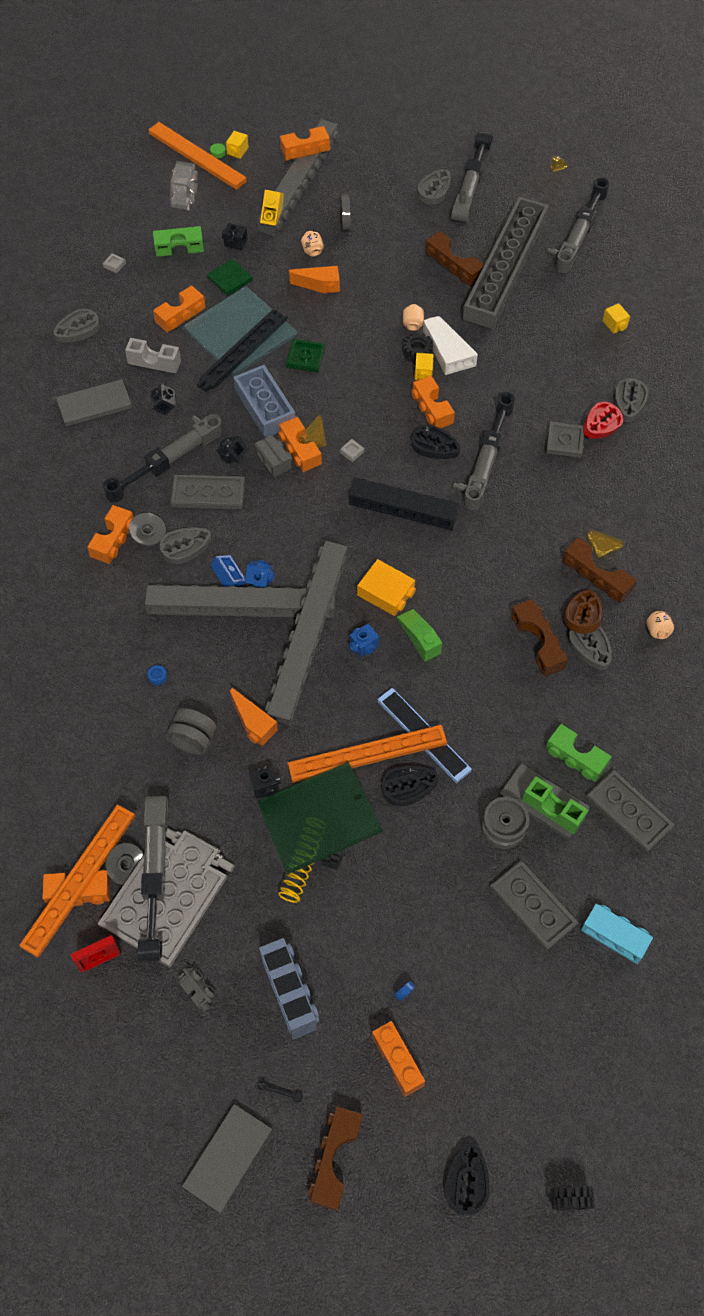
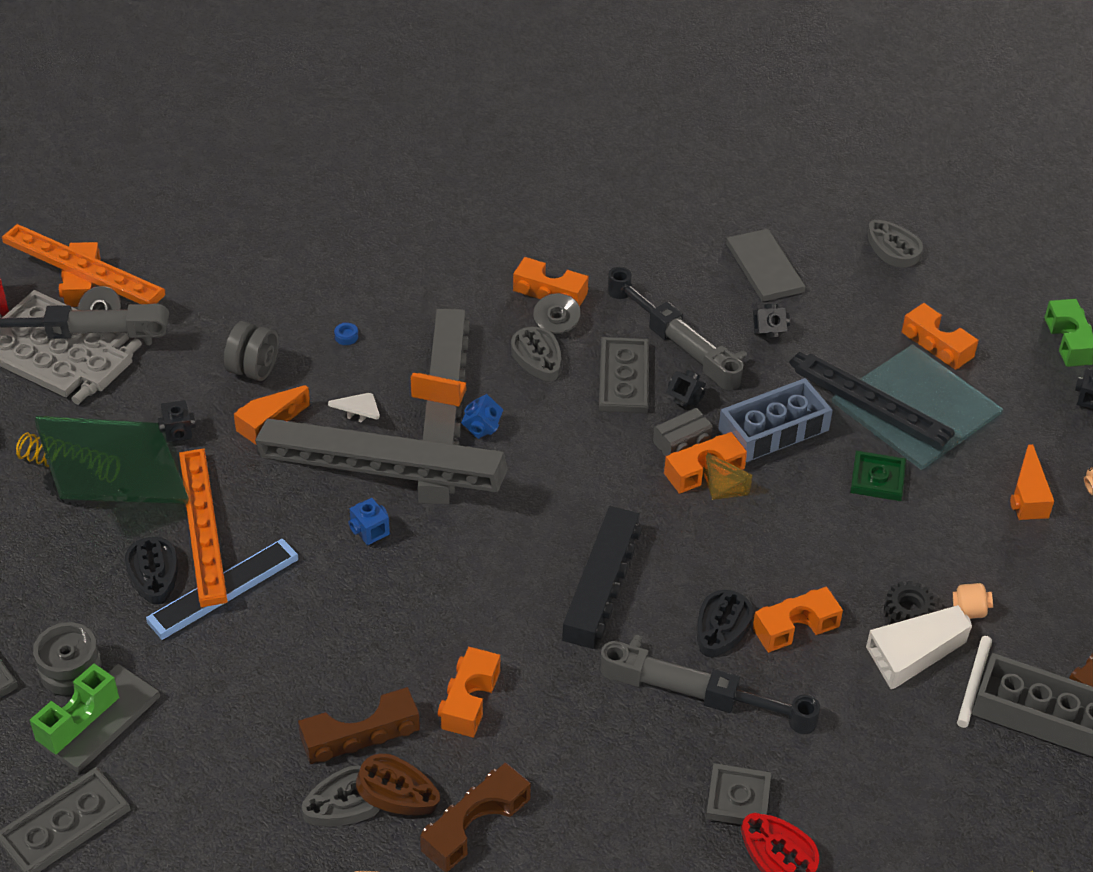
camera: 90 degrees right, 15 degrees down
light grey tile [103,253,126,273] -> none
light grey arch [125,338,181,373] -> none
dark green tile [207,259,253,296] -> none
blue slope [211,555,246,587] -> none
light grey tile [340,439,364,462] -> none
light orange brick [357,559,416,616] -> none
bright green slope [397,609,442,662] -> none
yellow brick [415,353,433,380] -> none
bright green arch [546,724,612,782] -> none
clear yellow slope [588,529,625,558] -> none
none -> white piece [328,393,380,422]
none -> orange panel [411,373,466,407]
none -> orange arch [438,646,500,738]
none -> white bar [957,636,992,728]

